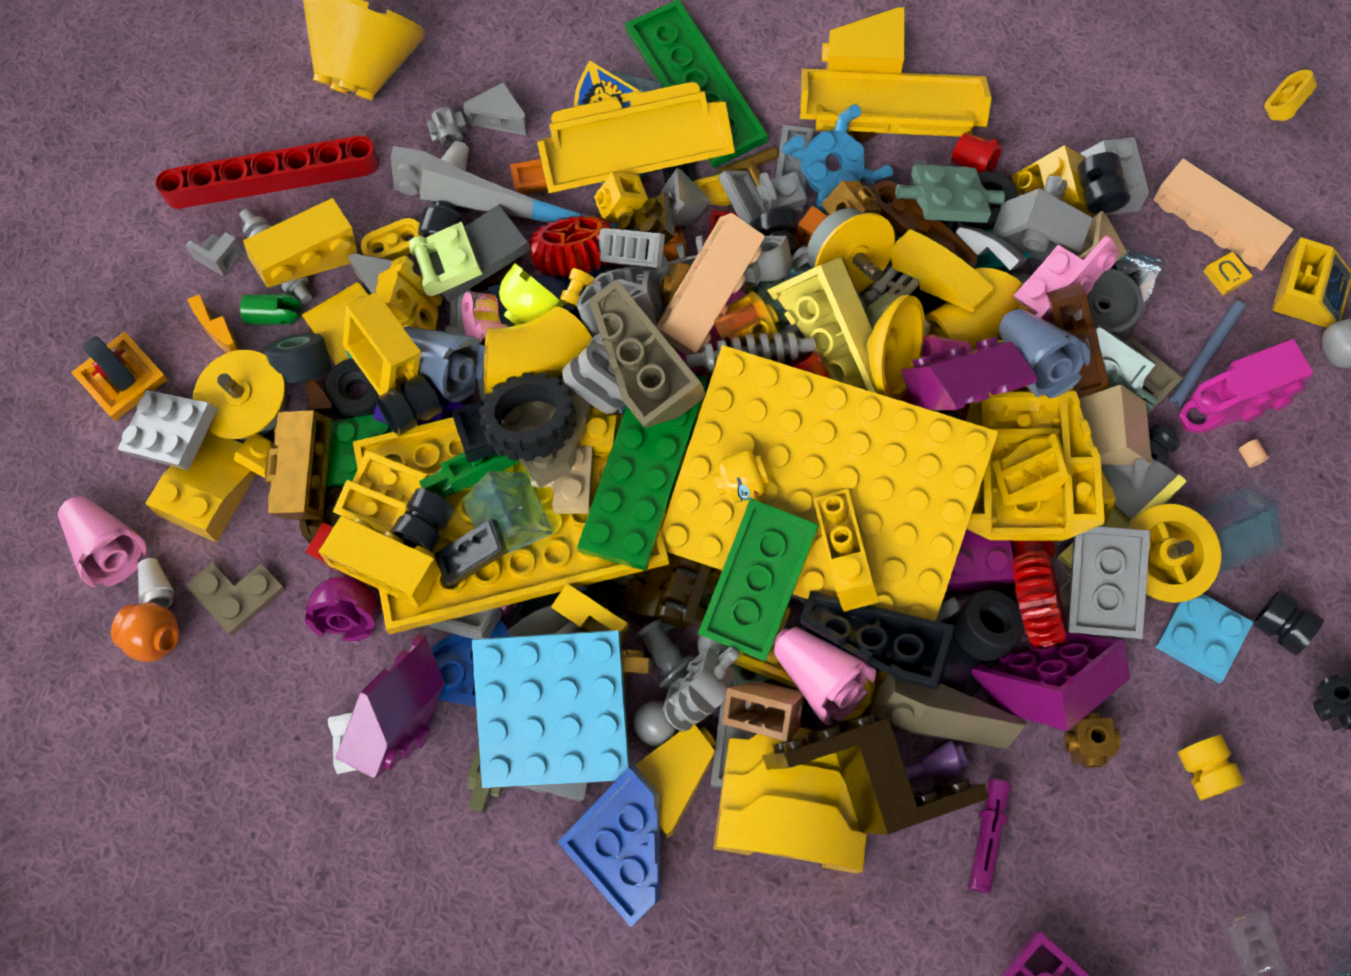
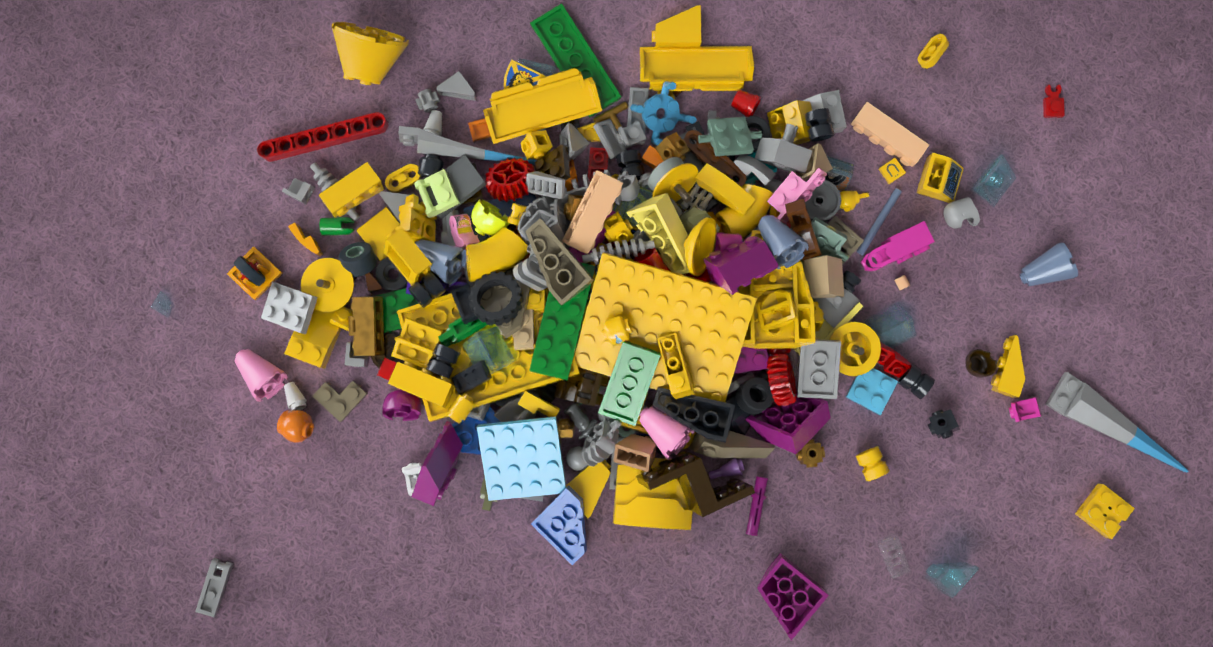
camera: 10 degrees left, 15 degrees up
clear orange pin [713,302,760,340] -> none
none -> light grey panel [345,342,368,368]
none -> yellow brick [447,393,475,424]
none -> yellow piece [840,191,869,212]
none -> red slope [877,342,911,378]

